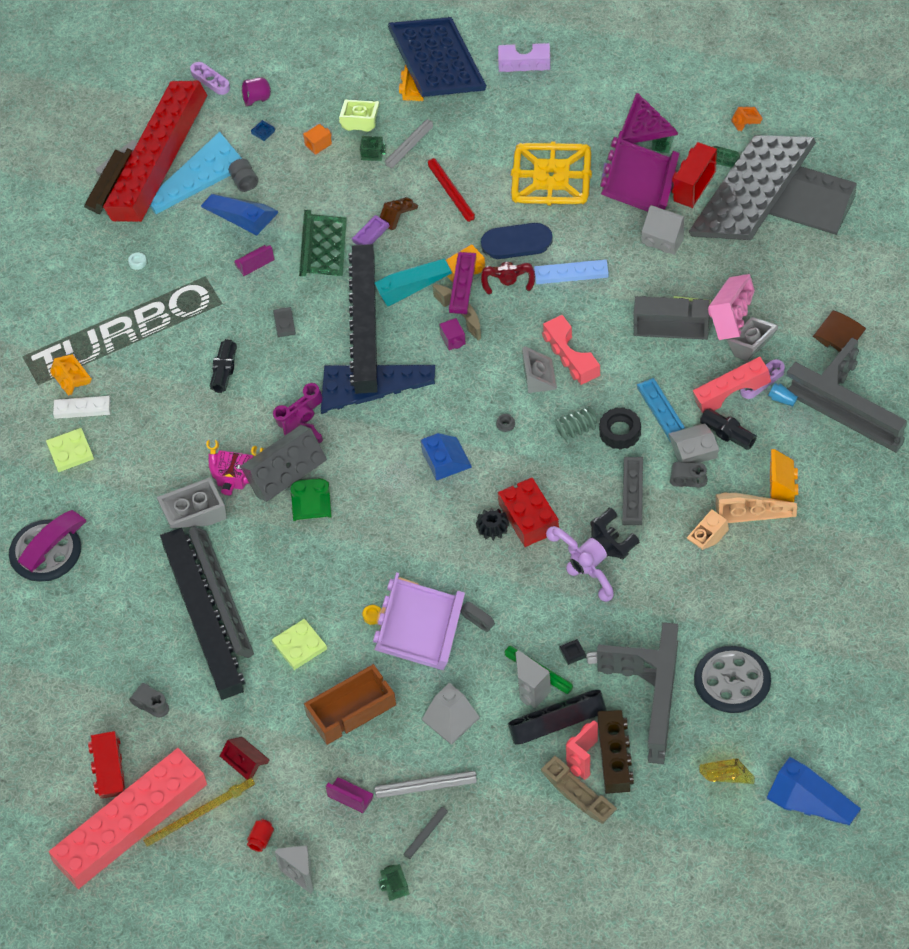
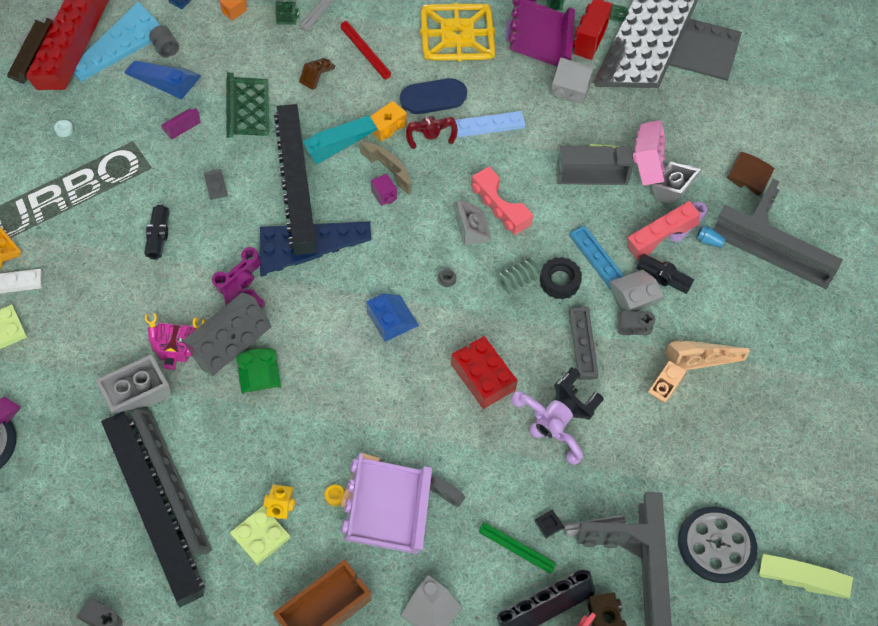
camera: 15 degrees left, 5 degrees up
medium lavender plate [352,215,389,245] -> none
magenta tile [449,252,477,314] -> none
black gear [476,507,509,541] -> none
light grey slope [516,650,551,708] -> none
light orange slope [770,449,798,503] -> none
none -> yellow brick [264,484,295,519]
none -> yellowish green slope [759,554,853,599]

